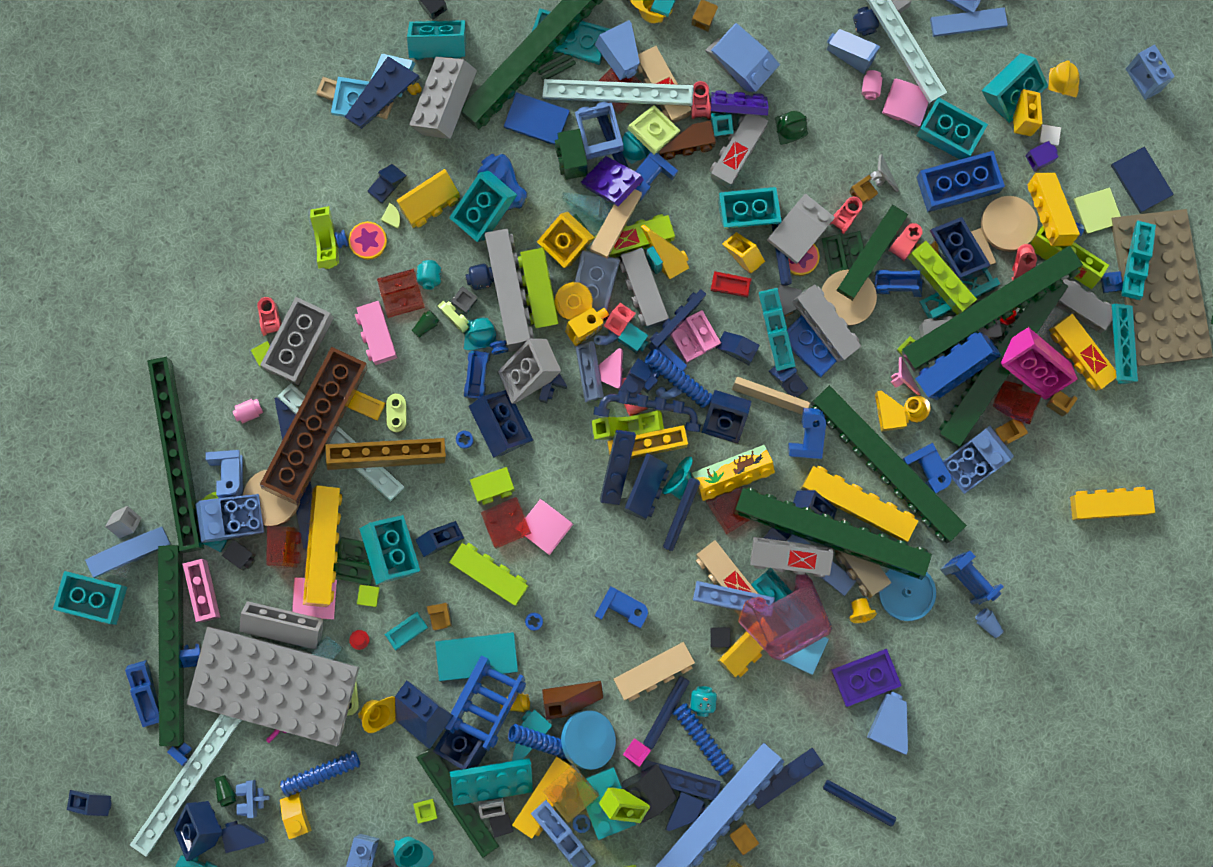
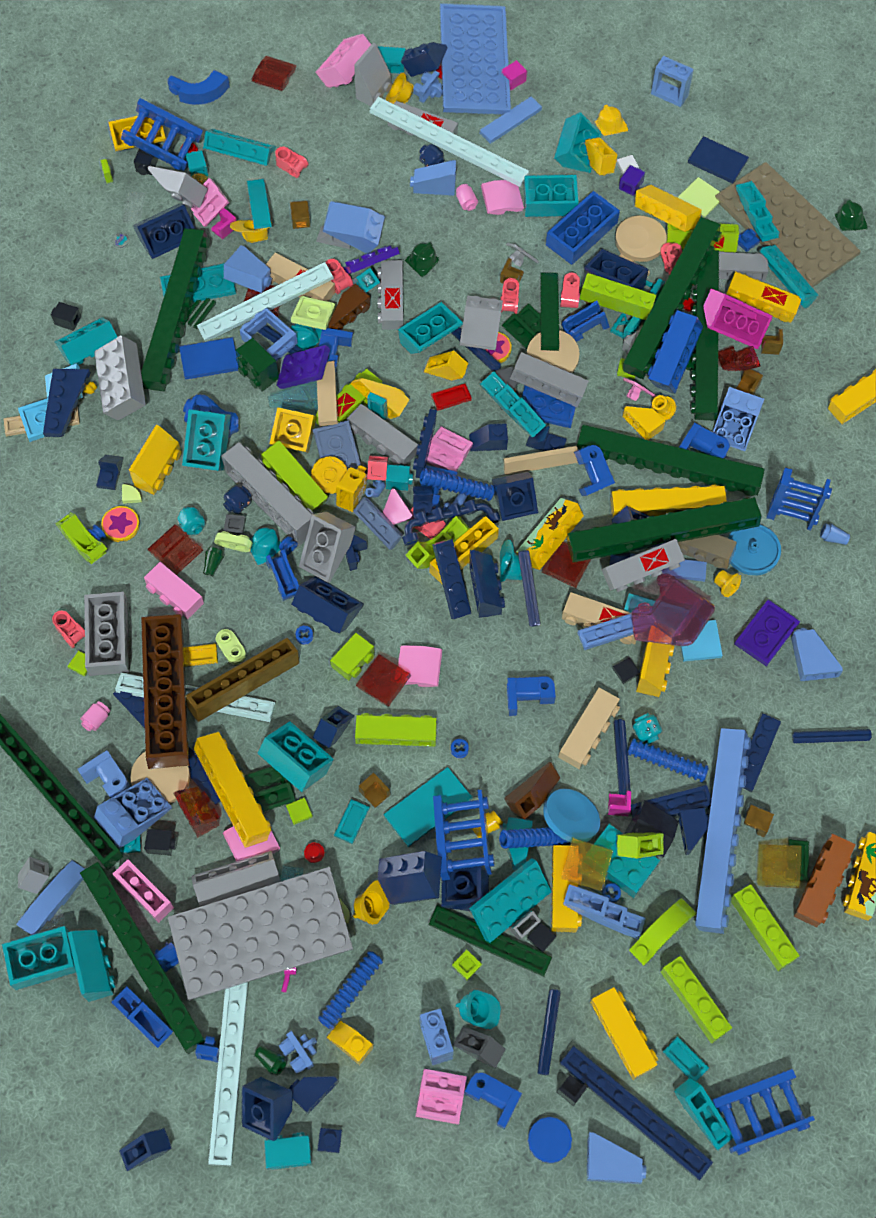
camera: 30 degrees left, 15 degrees down
none -> teal slope [67,930,116,1002]

